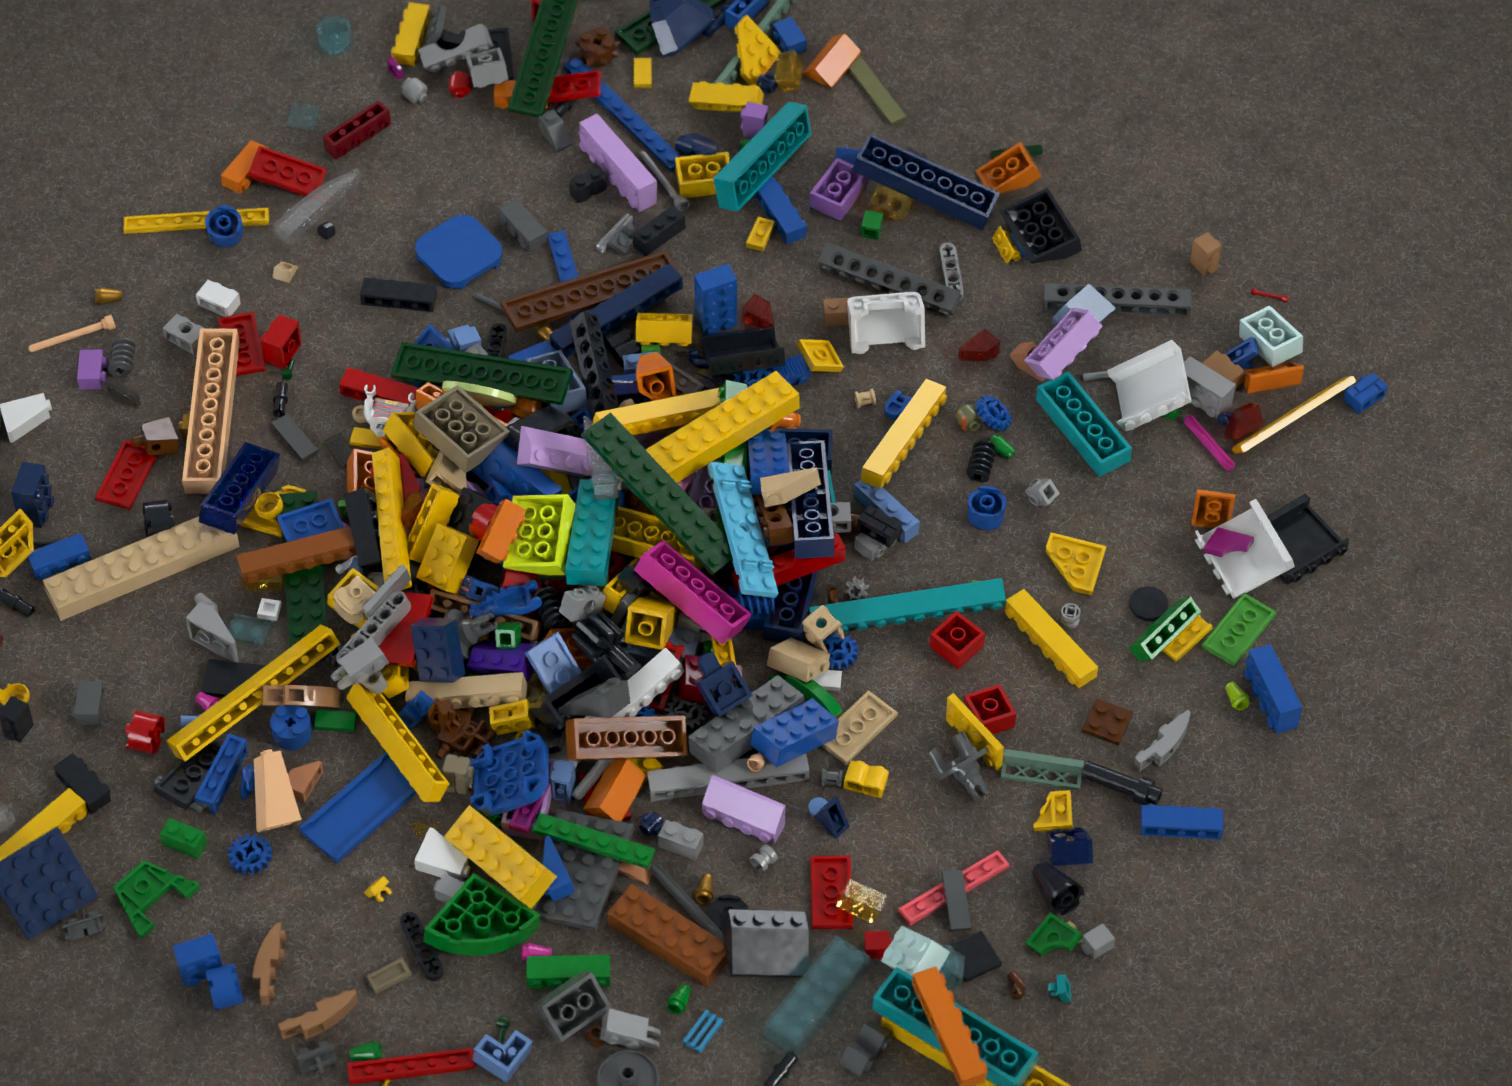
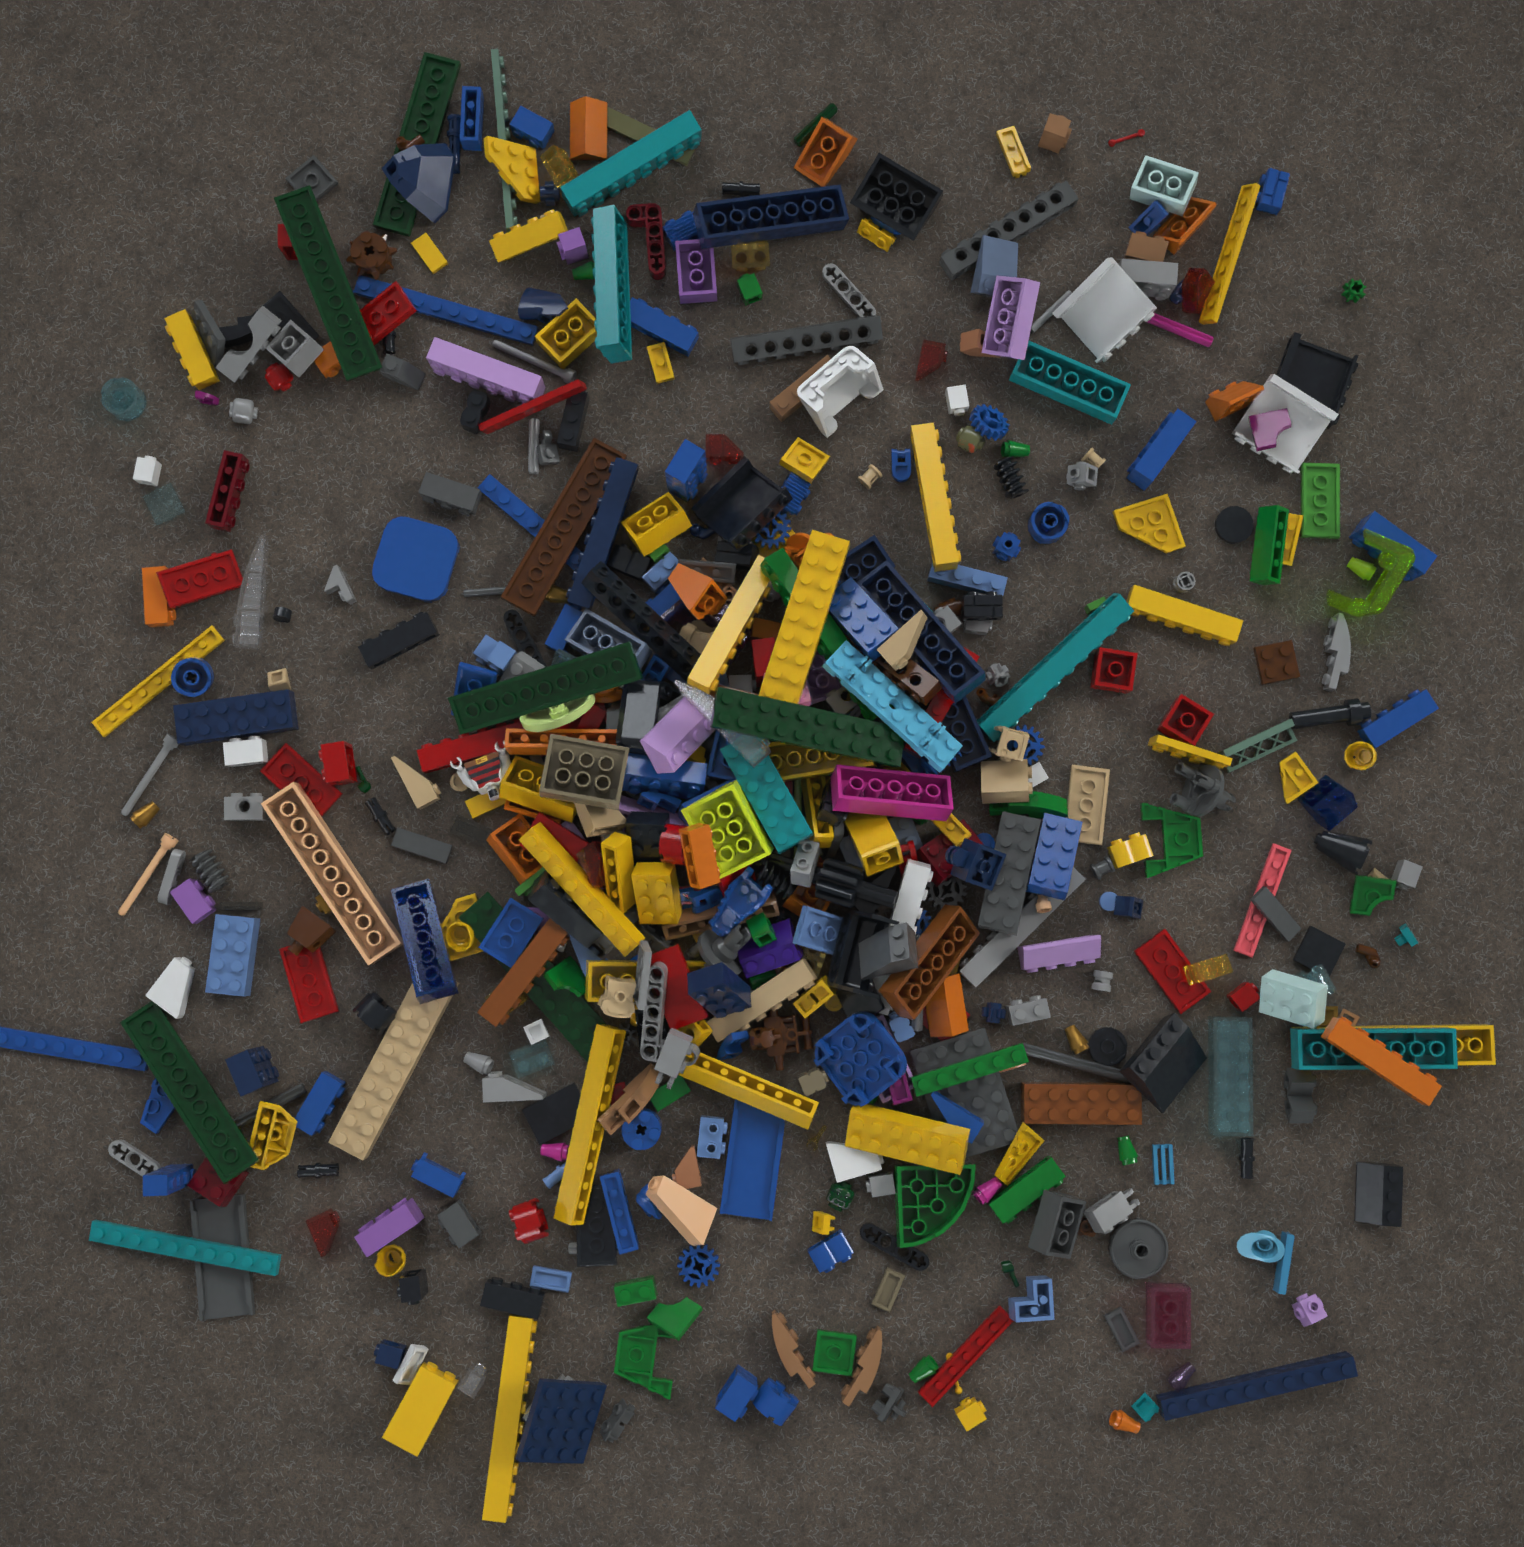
camera: 40 degrees left, 30 degrees up
none -> light grey piece [121,733,179,816]
none -> white brick [133,456,162,486]
none -> light grey beam [158,849,186,905]
none -> dark blue brick [173,689,299,746]
none -> medium blue brick [205,914,261,997]
none -> light grey slope [324,565,357,605]
none -> medium lavender brick [354,1198,425,1257]
none -> tan slope [391,756,441,810]
none -> blue brick [411,1152,466,1198]
none -> red tile [478,379,587,434]
none -> medium blue tile [530,1265,572,1293]
none -> green tile [543,956,586,998]
none -> teal brick [560,110,702,217]
none -> dark red beam [626,203,666,280]
none -> green tile [647,1297,703,1341]
none -> medium blue brick [697,1115,728,1159]
none -> blue brick [808,1229,854,1273]
none -> green plate [812,1329,857,1376]
none -> dark green head [826,1181,855,1212]
none -> white brick [945,384,969,416]
none -> blue brick [992,532,1021,561]
none -> yellow wing [994,1122,1045,1186]
none -> yellow hinge [996,126,1031,179]
none -> tan bush [1081,447,1106,469]
none -> blue brick [1126,409,1197,491]
none -> green wing [1140,803,1203,878]
none -> clear neon green windscreen [1326,528,1415,617]
none -> green gear [1341,278,1366,303]
none -> yellow hair [1344,741,1377,770]

